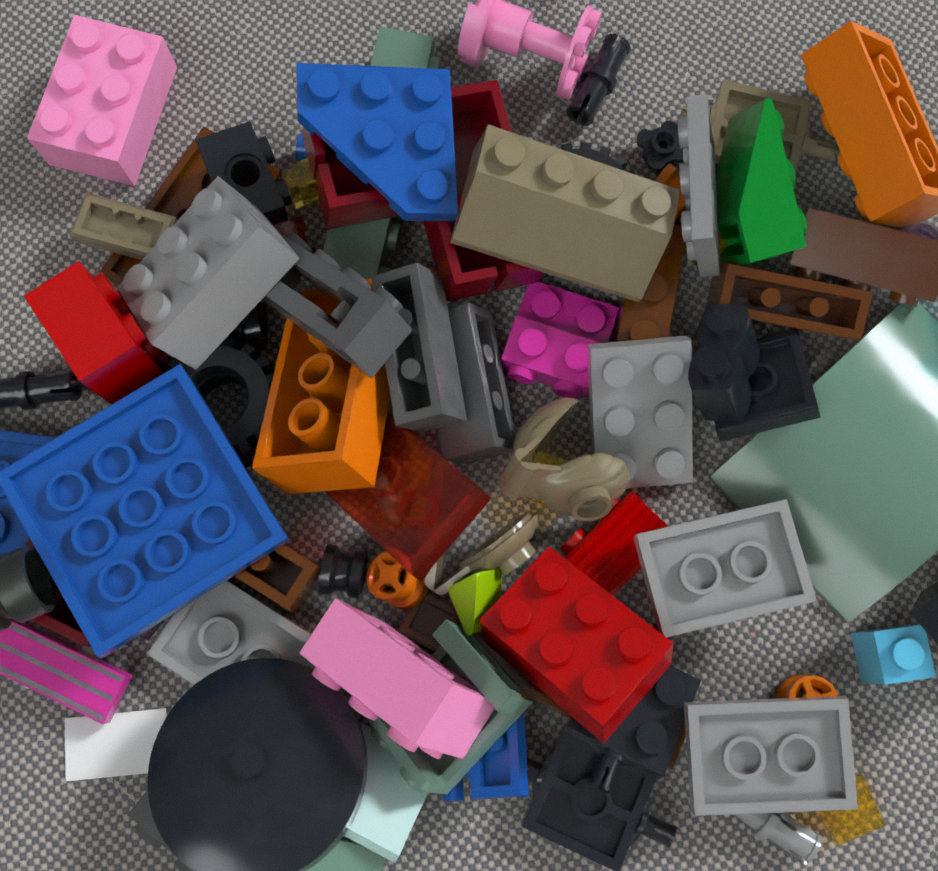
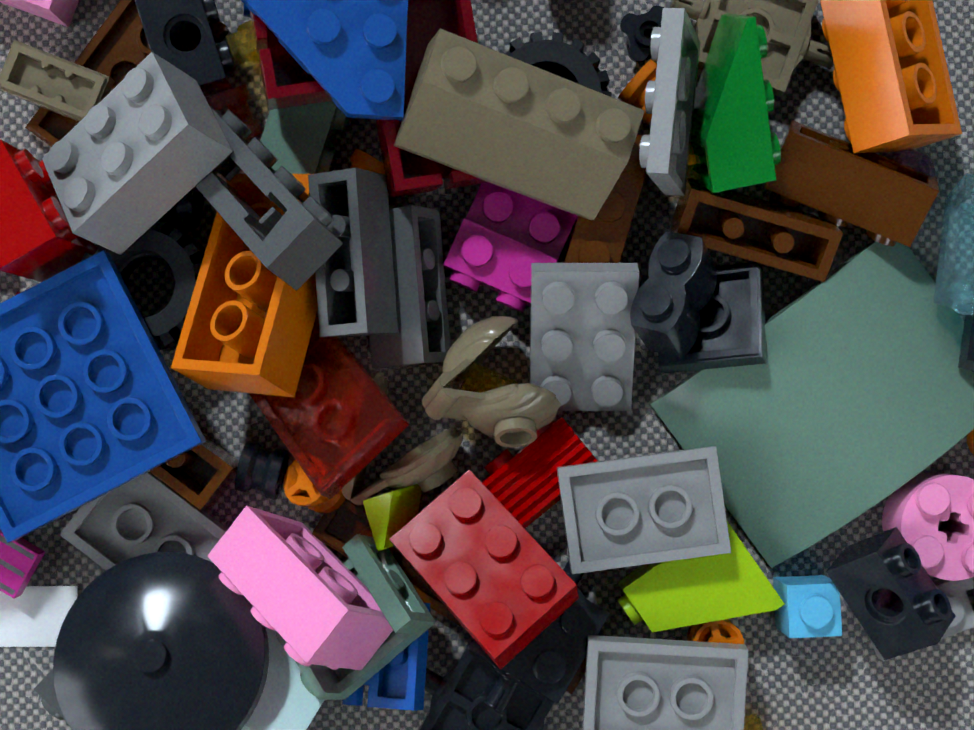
camera: 10 degrees right, 10 degrees up
none -> lime slope [617,521,785,633]

